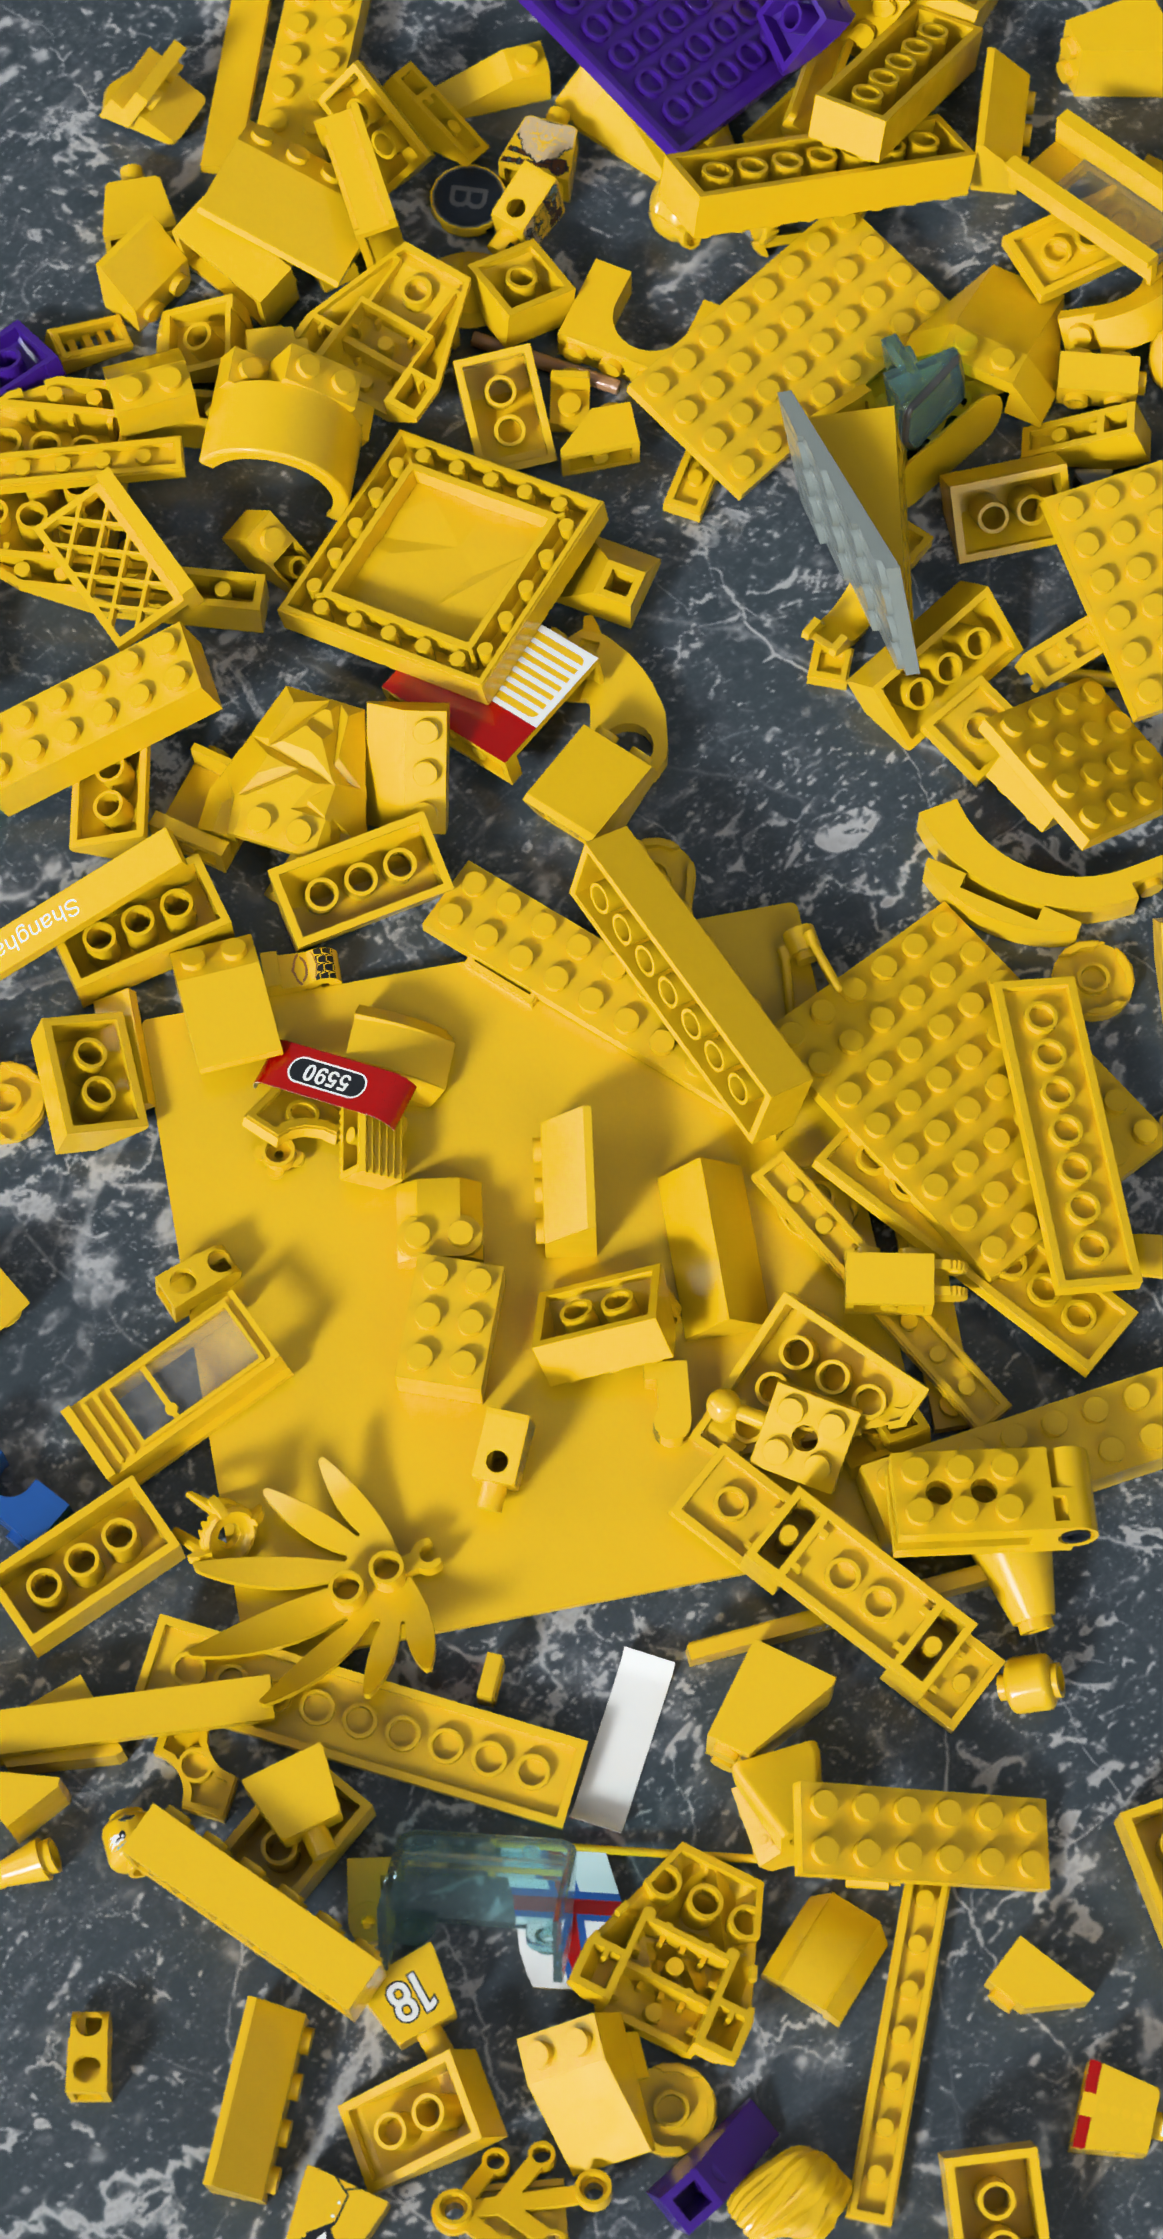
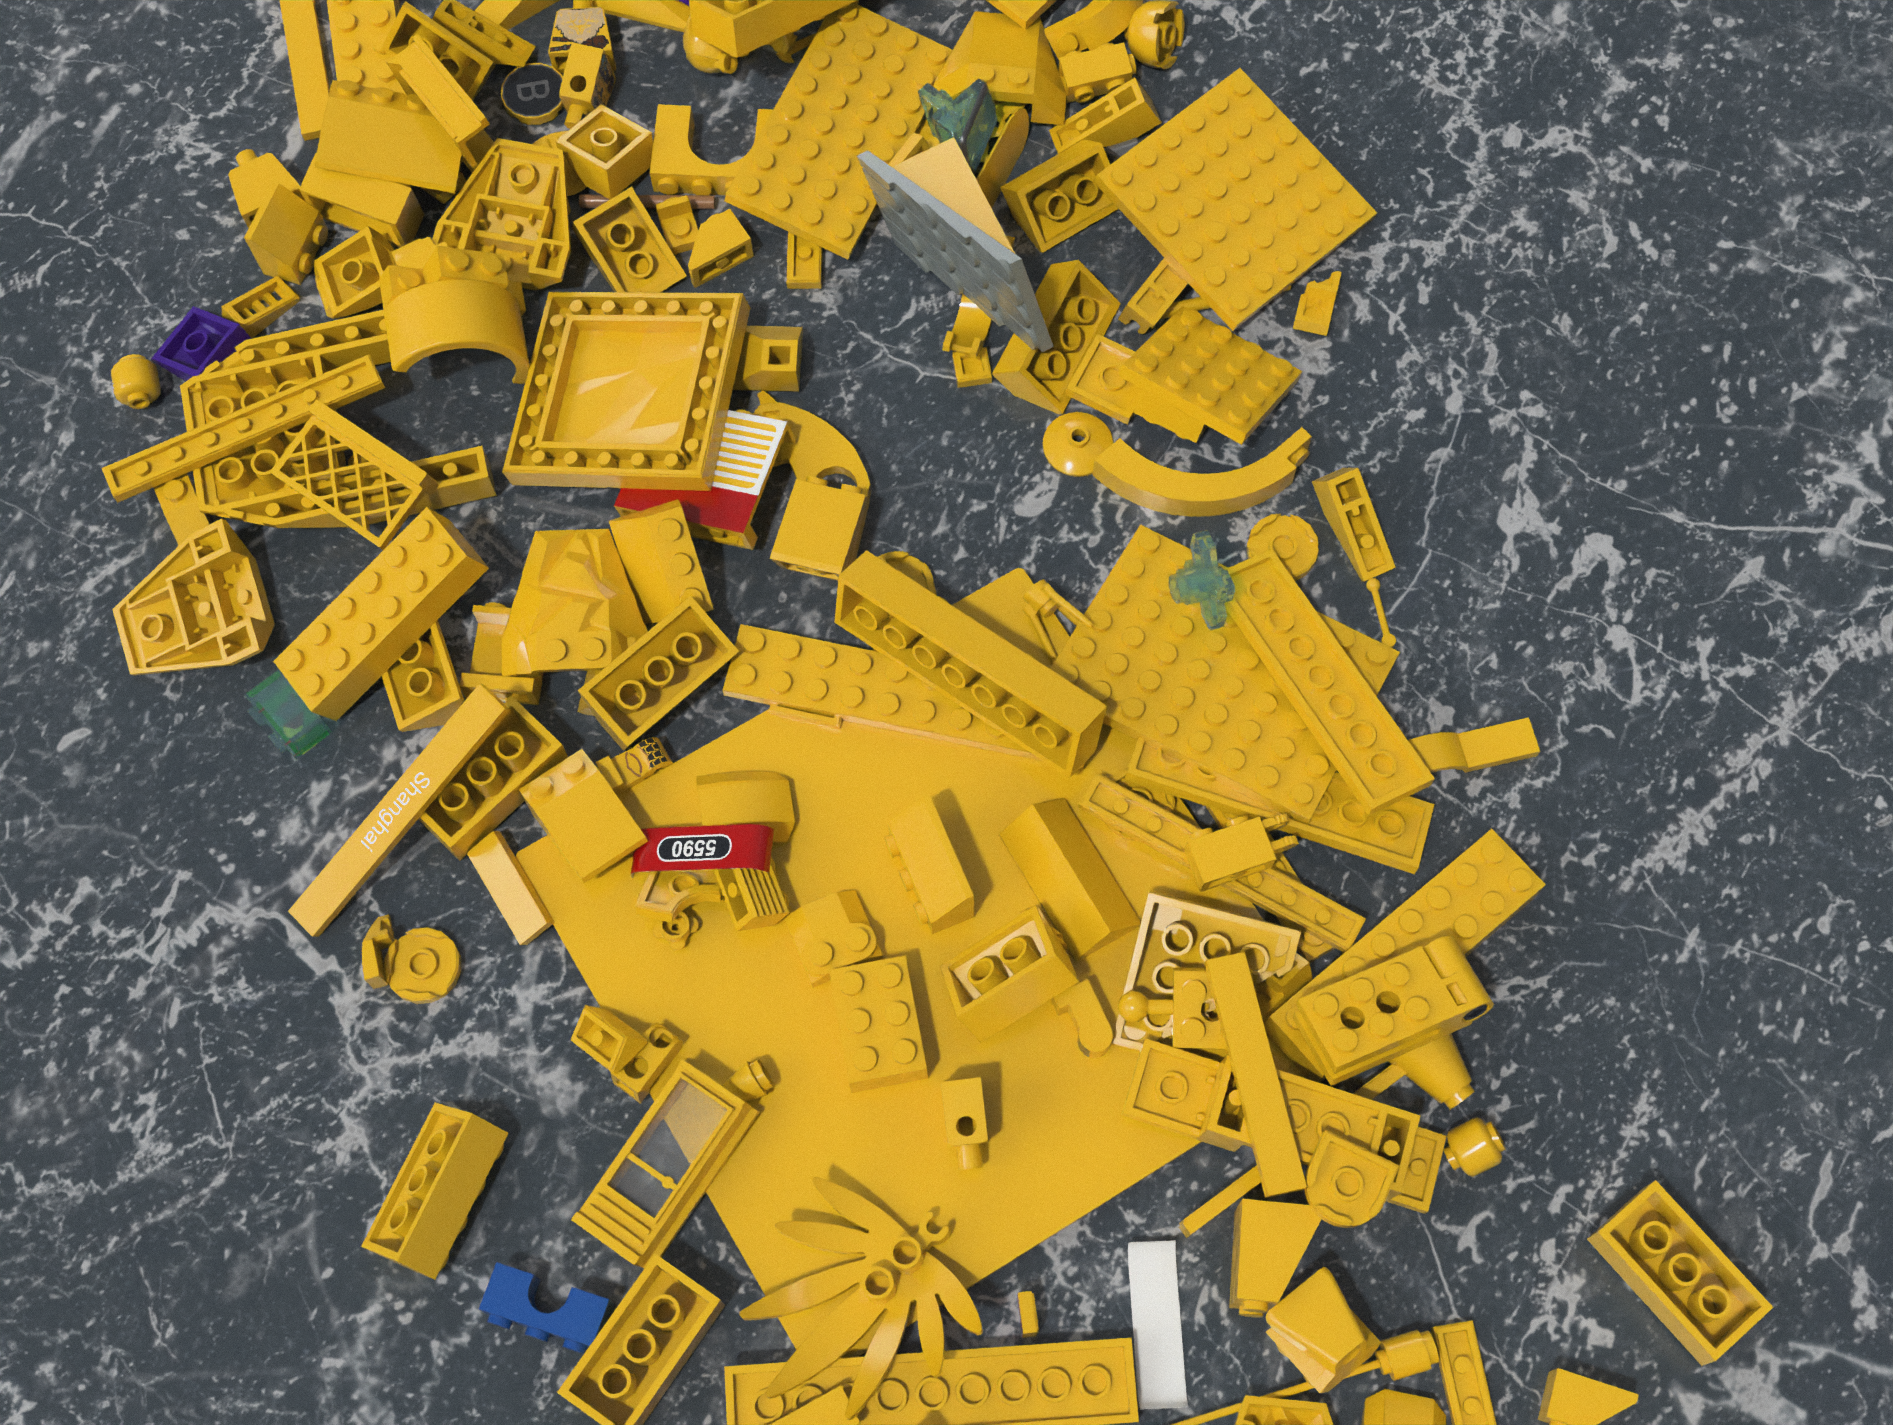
camera: 20 degrees left, 0 degrees up
yellow slope [31,1011,149,1155] -> none
yellow piece [99,39,206,145] -> none
yellow slope [102,348,200,438] -> none
yellow piece [172,1491,265,1564] -> none
yellow slope [222,510,312,593] -> none
yellow plate [793,1780,1051,1892] -> none
yellow slope [922,857,1082,948] -> none
none -> yellow slope [571,1005,648,1074]
none -> yellow cone [719,1059,774,1111]
none -> yellow dish [1043,412,1113,477]
none -> clear light blue plant [1169,530,1235,630]
none -> yellow tile [1204,952,1307,1198]
none -> yellow tile [1304,1130,1400,1228]

